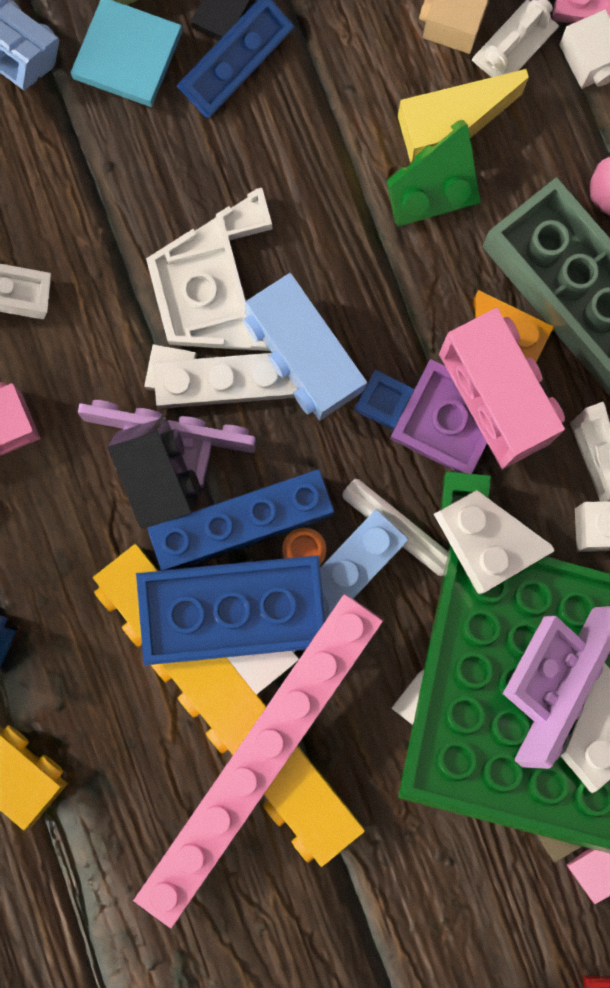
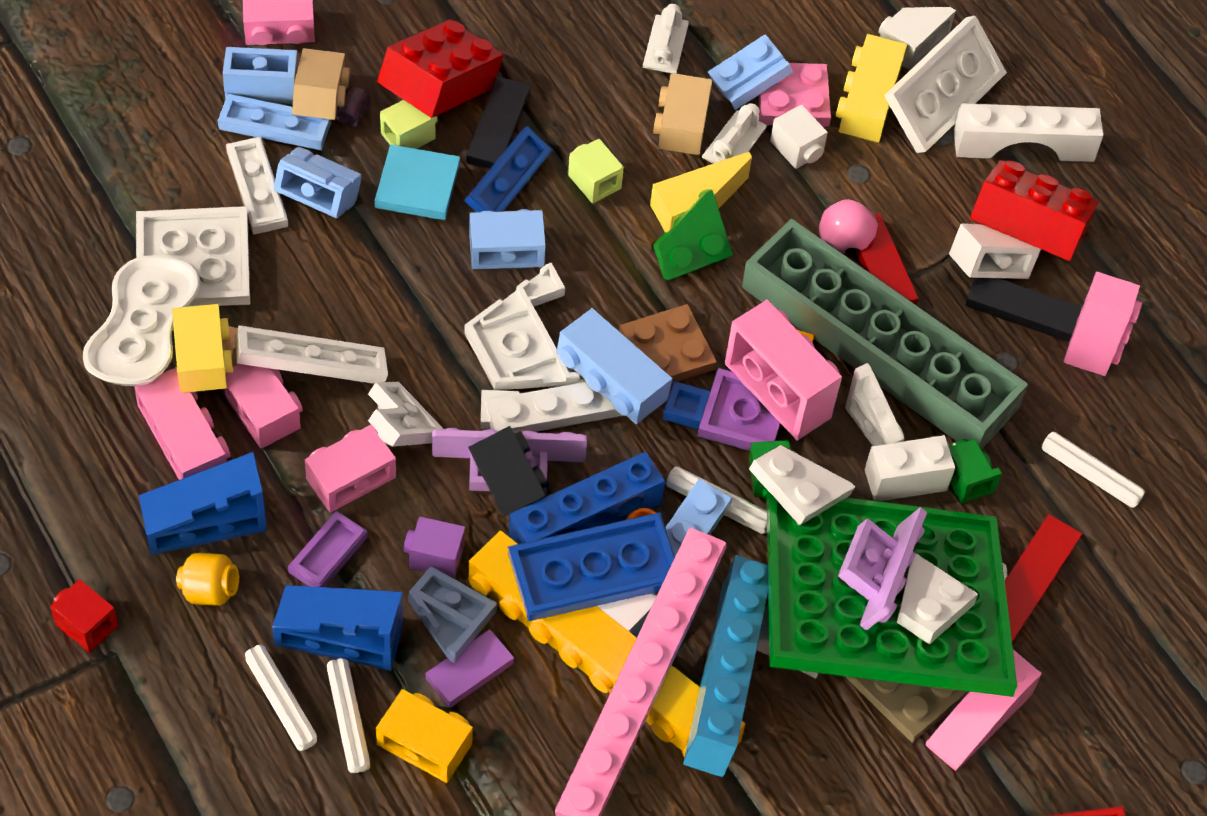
camera: 15 degrees left, 25 degrees down
none -> white plate [368,382,444,447]
none -> medium lavender brick [404,516,465,579]
none -> sand blue wing [408,567,497,663]
none -> medium lavender tile [426,629,514,708]
none -> light blue brick [469,209,546,270]
none -> yellowish green brick [568,139,624,204]
none -> medium nougat plate [619,304,717,384]
none -> dark azure brick [683,555,768,777]

